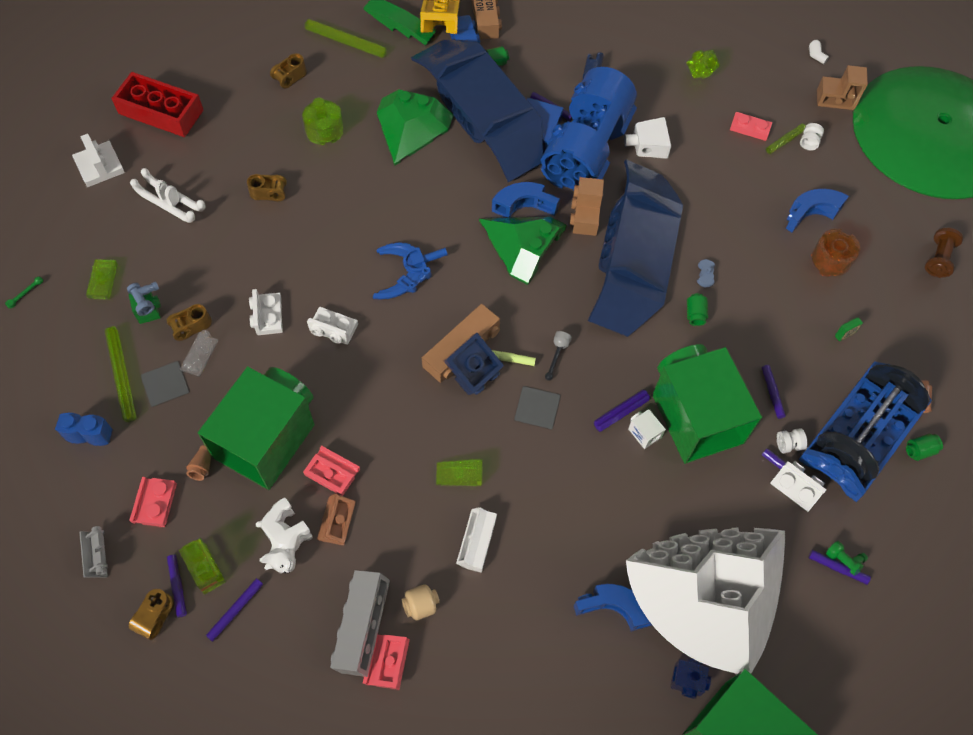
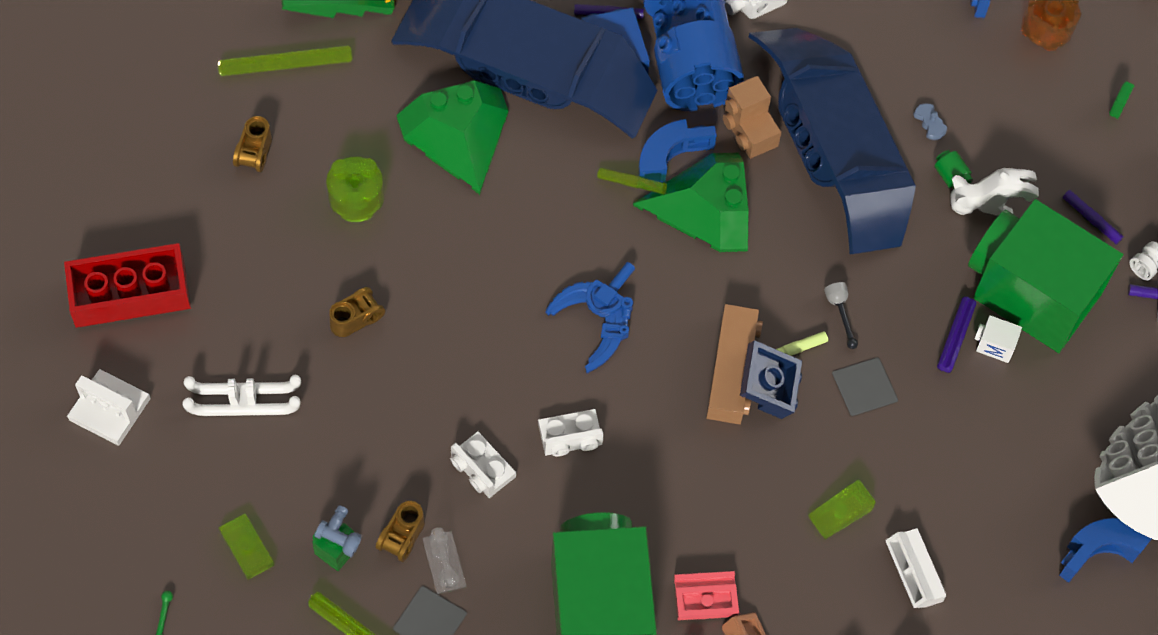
camera: 35 degrees left, 0 degrees up
none -> clear neon green piece [597,168,667,194]
none -> white animal [950,168,1039,215]

